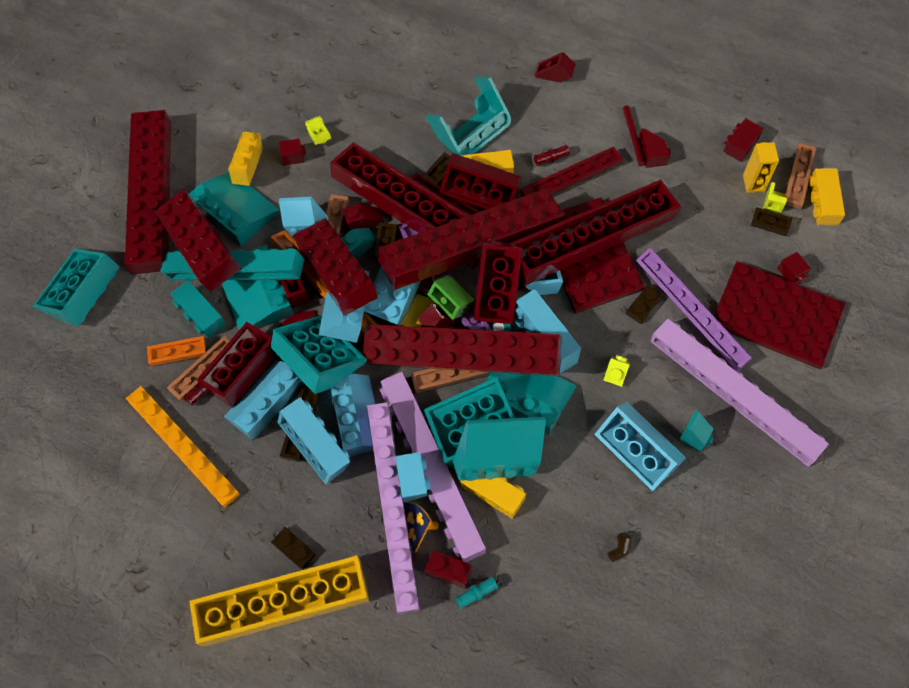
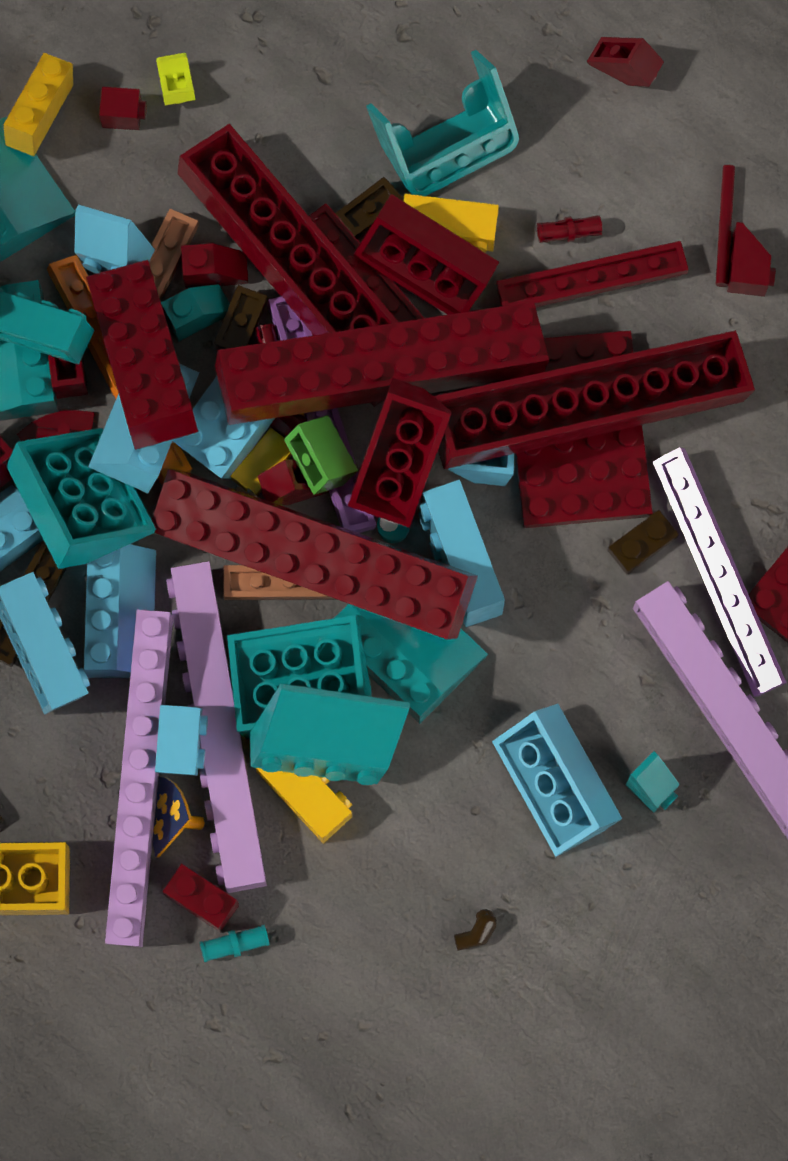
camera: 10 degrees right, 10 degrees up
neon yellow bracket [604,355,630,387] -> none

